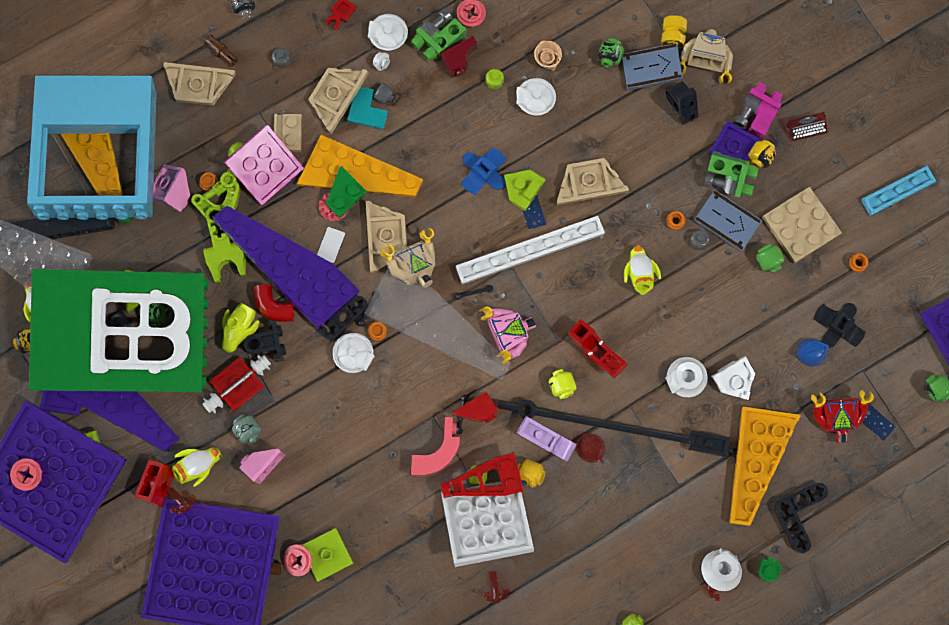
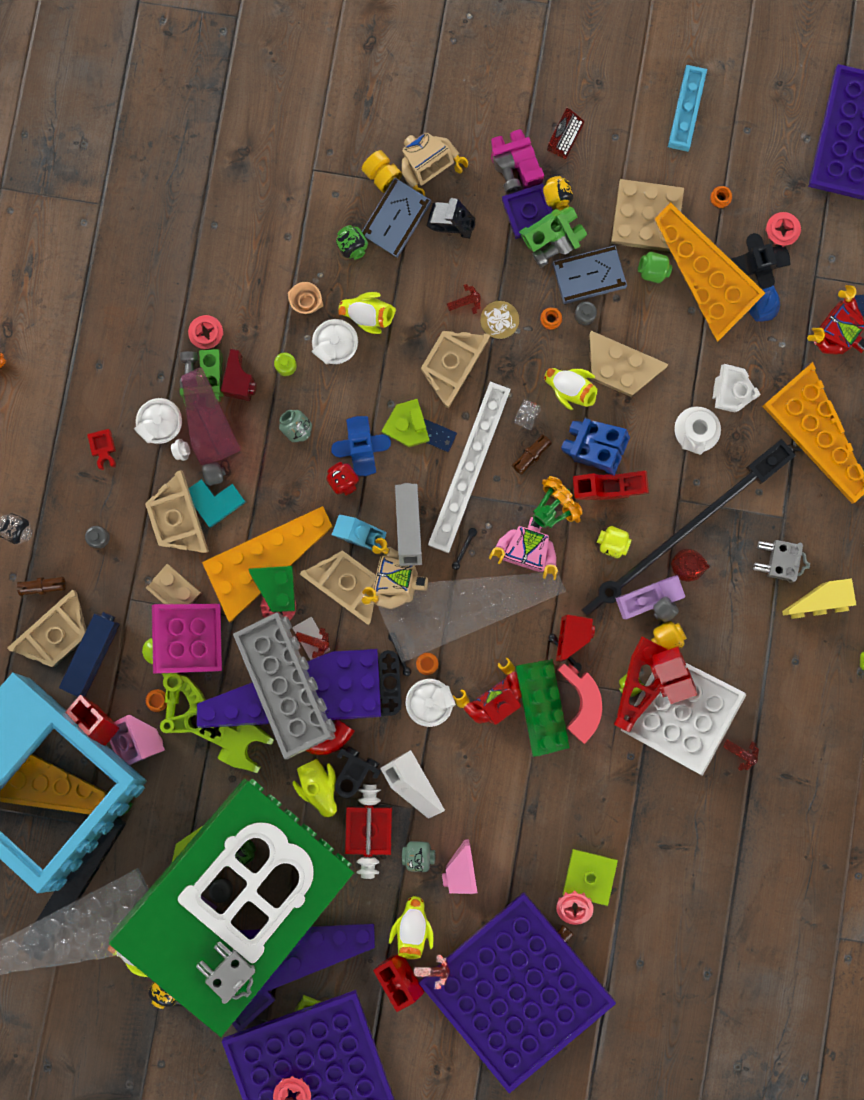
camera: 45 degrees left, 5 degrees up
none -> dark blue brick [59,612,120,697]
none -> red piece [65,695,120,746]
none -> clear pink wedge [181,367,241,465]
none -> light grey piece [196,942,255,1004]
none -> light grey bracket [233,612,336,759]
none -> sand green head [279,410,312,442]
none -> clear red piece [295,628,329,658]
none -> red head [326,462,359,496]
none -> medium azure slope [332,514,387,551]
none -> animal [339,292,396,334]
none -> white slope [380,750,445,819]
none -> light grey brick [395,483,422,566]
none -> clear red piece [447,284,481,314]
none -> red torso [453,658,522,725]
none -> pearl gold sticker [480,301,519,339]
none -> reddish brown pin [512,434,552,475]
none -> clear leg [514,399,541,431]
none -> green plate [516,659,570,757]
none -> plant [533,476,583,528]
none -> blue hips [561,418,630,476]
none -> tan wing [589,331,668,397]
none -> piece [650,646,697,704]
none -> dark grey piece [653,596,679,622]
none -> light orange wing [655,202,765,342]
none -> light grey piece [753,540,810,583]
none -> coral gear [765,212,801,247]
none -> light yellow slope [782,578,856,619]

